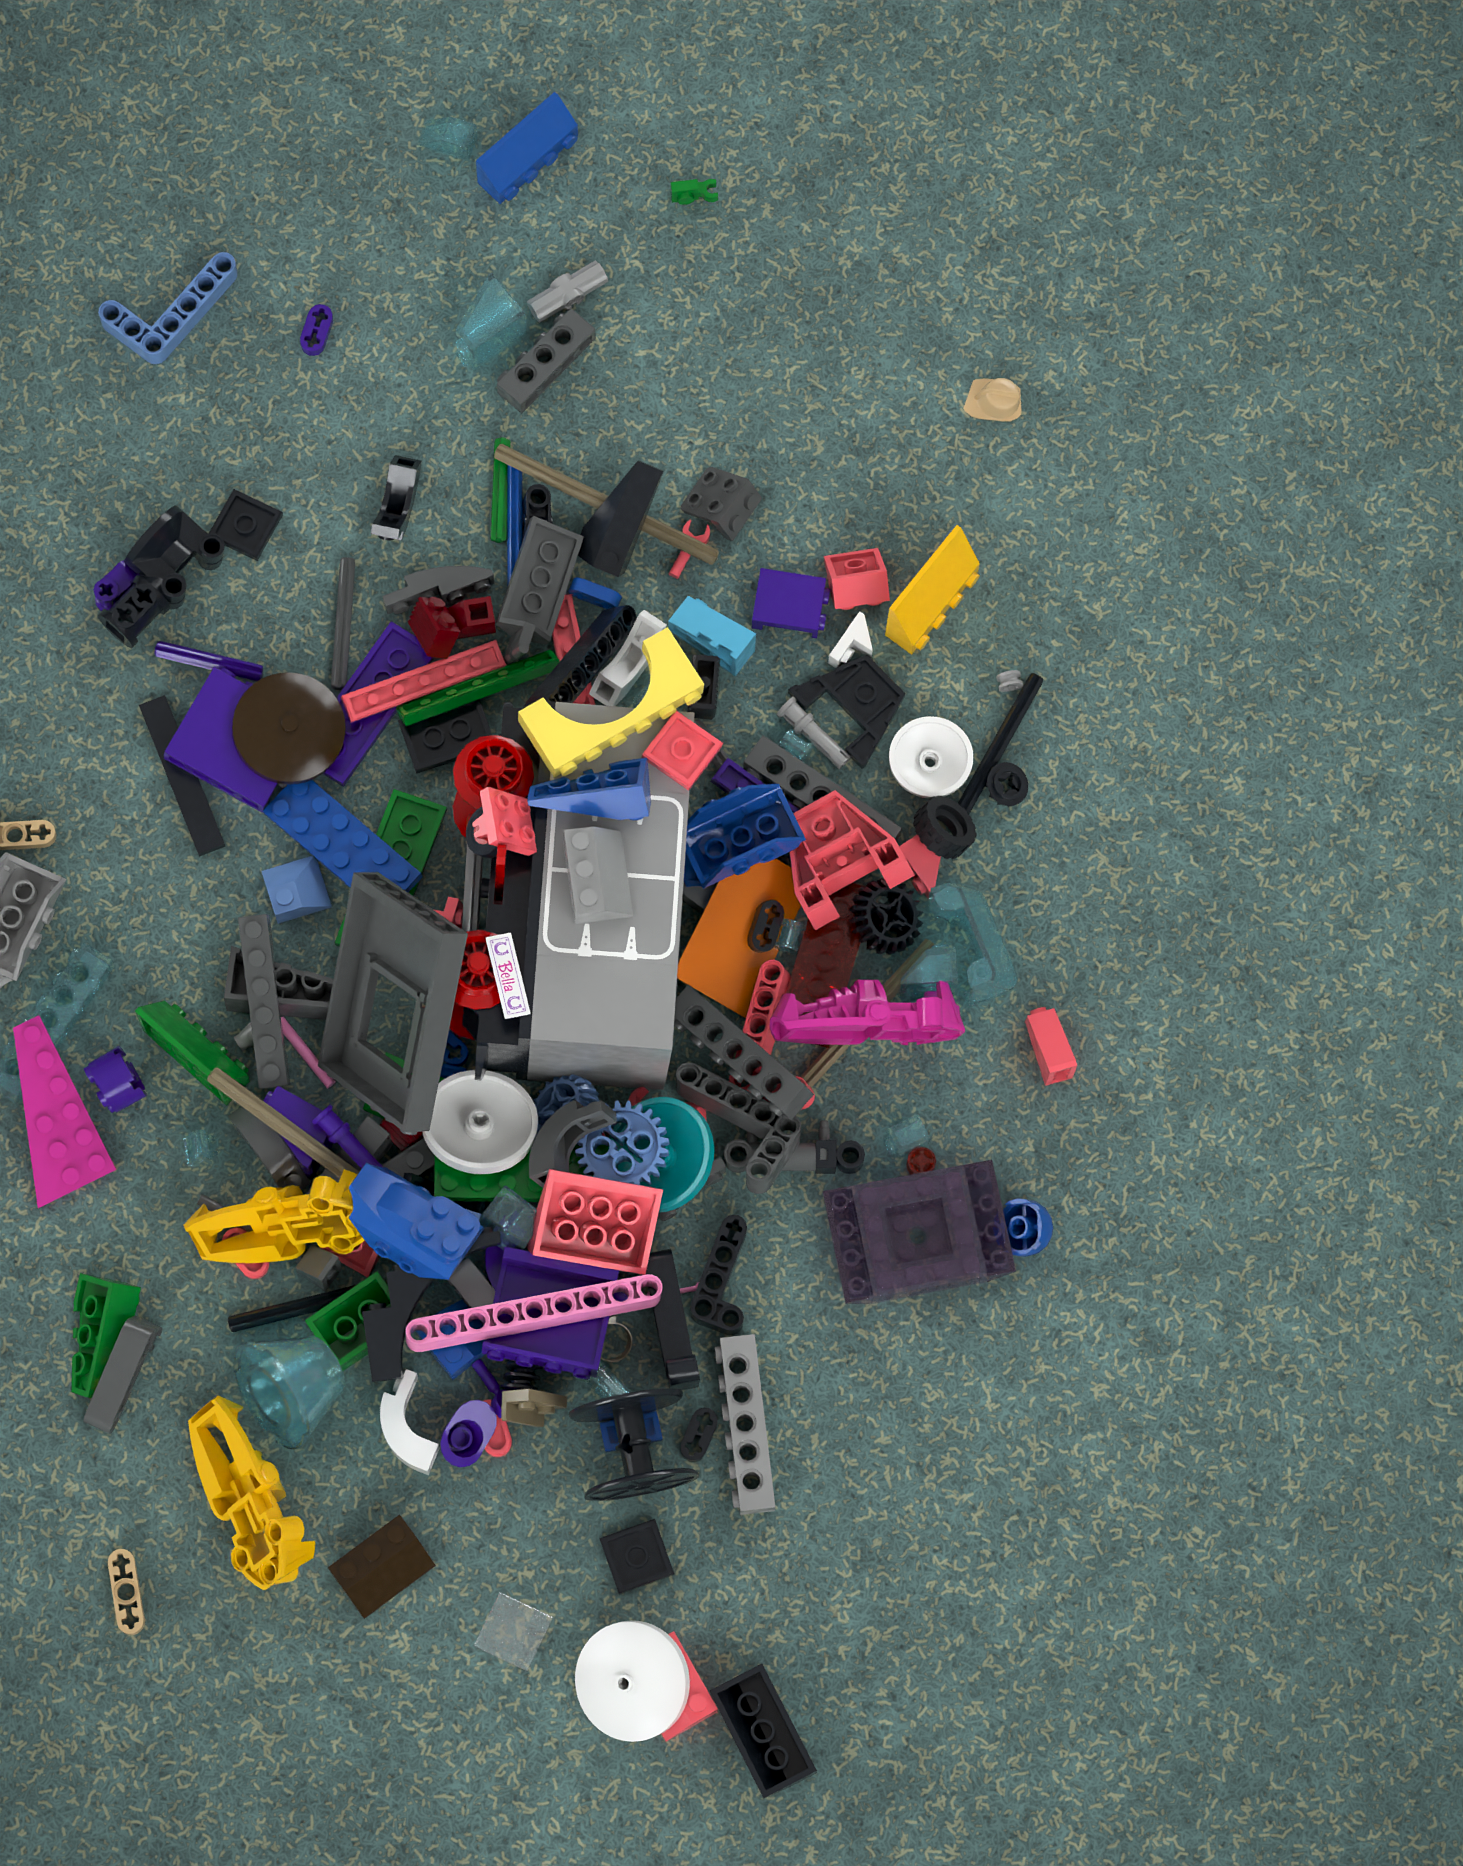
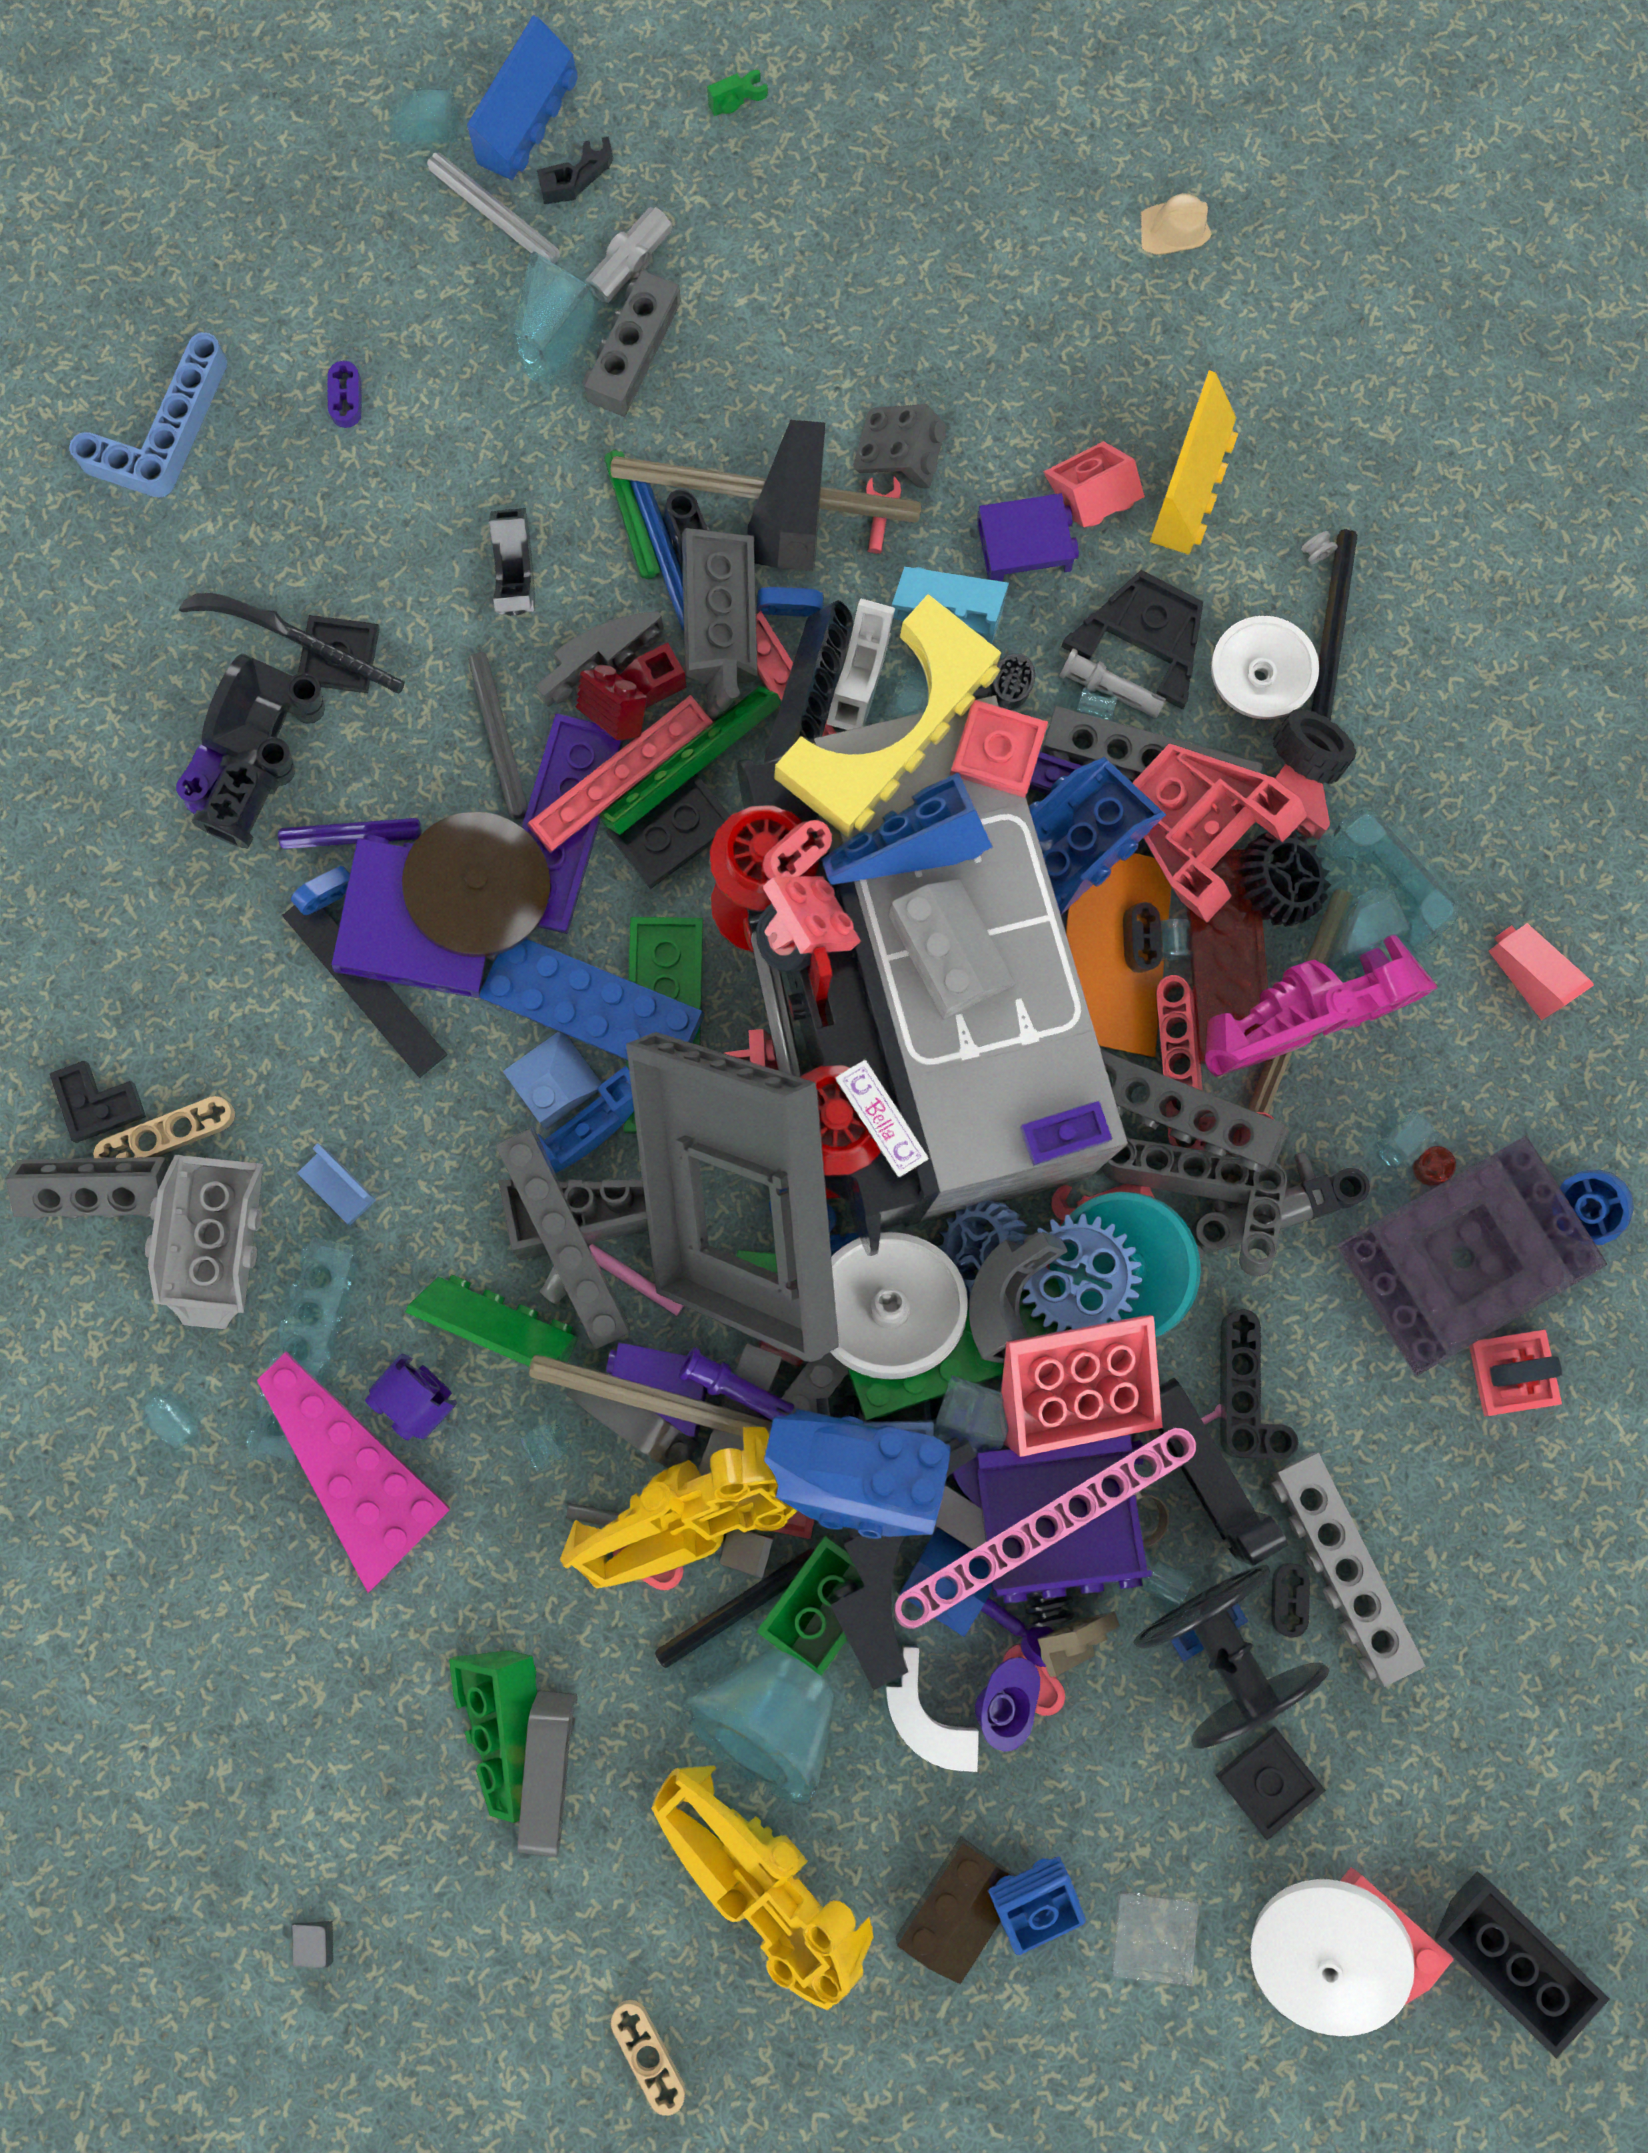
camera: 15 degrees left, 5 degrees up
white slope [828,611,873,668] -> none
black gear [985,762,1028,807] -> none
none -> black piece [179,593,405,694]
none -> blue beam [291,866,350,915]
none -> medium blue panel [297,1143,377,1225]
none -> light grey axle [427,152,560,267]
none -> black piece [537,136,613,205]
none -> blue slope [537,1066,634,1173]
none -> coral beam [763,820,832,879]
none -> blue brick [989,1857,1086,1955]
none -> black piece [990,654,1036,710]
none -> dark purple plate [1020,1101,1112,1166]
none -> coral plate [1468,1330,1562,1417]

